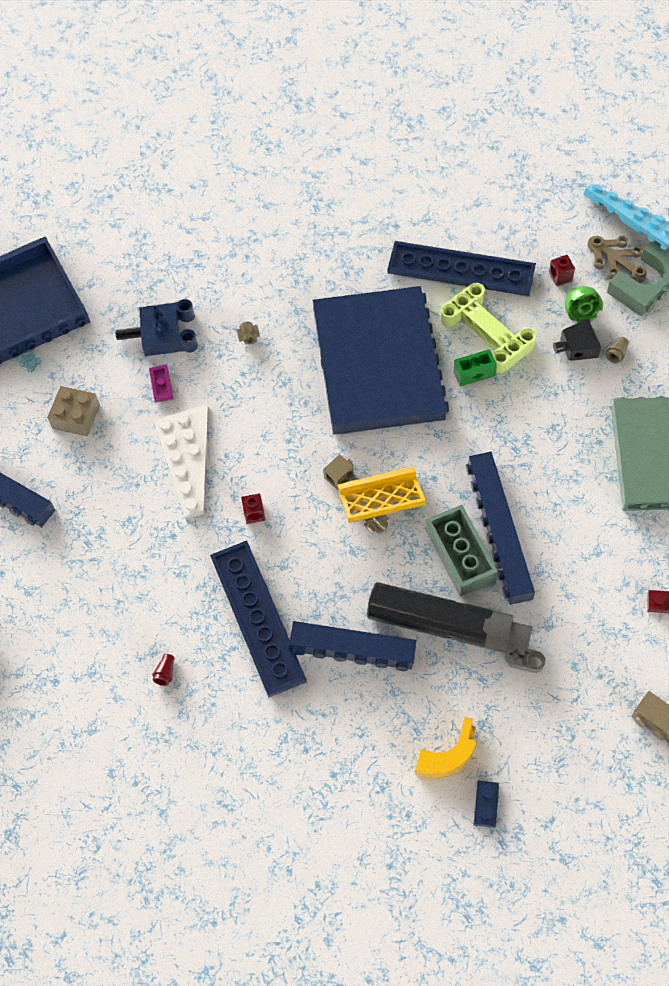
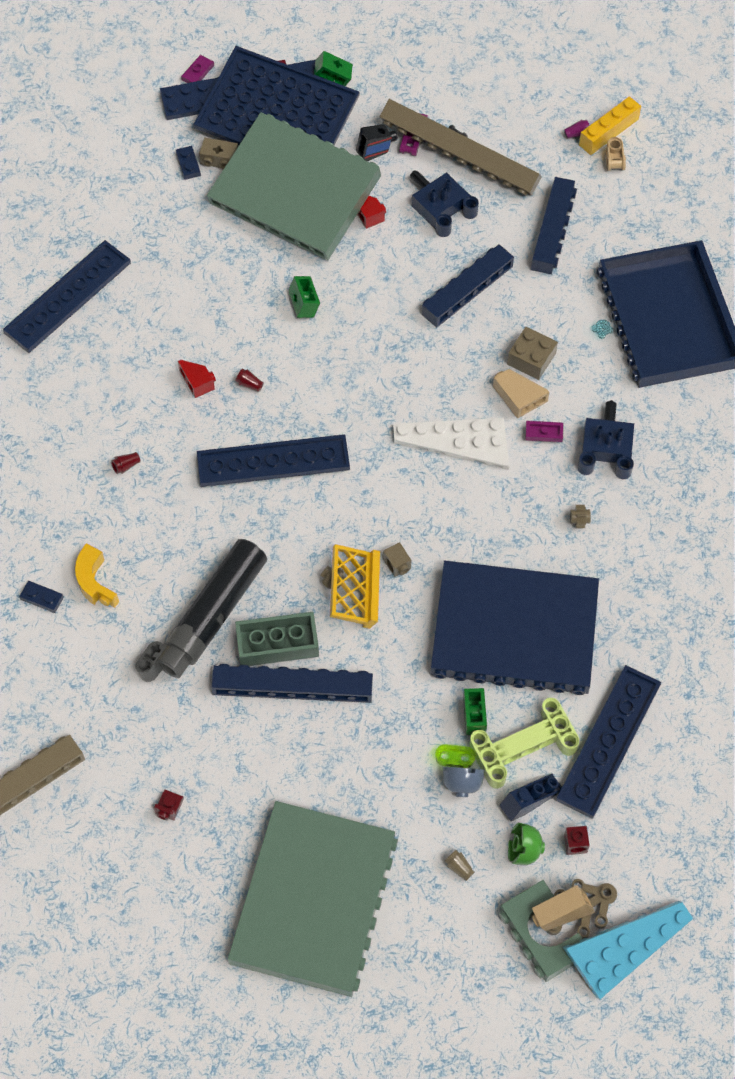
camera: 100 degrees right, 0 degrees up
dark red brick [241,493,266,524] -> none
dark blue brick [289,621,417,671] -> none
black torso [553,319,601,361] -> none
none -> dark blue plate [3,240,131,353]
none -> dark red cone [111,452,141,474]
none -> red slope [178,360,216,398]
none -> green brick [288,276,320,318]
none -> clear neon green plate [435,744,476,768]
none -> sand blue cylinder [443,767,484,797]
none -> tan slope [493,369,549,419]
none -> dark blue slope [499,774,562,821]
none -> tan slope [532,885,595,931]

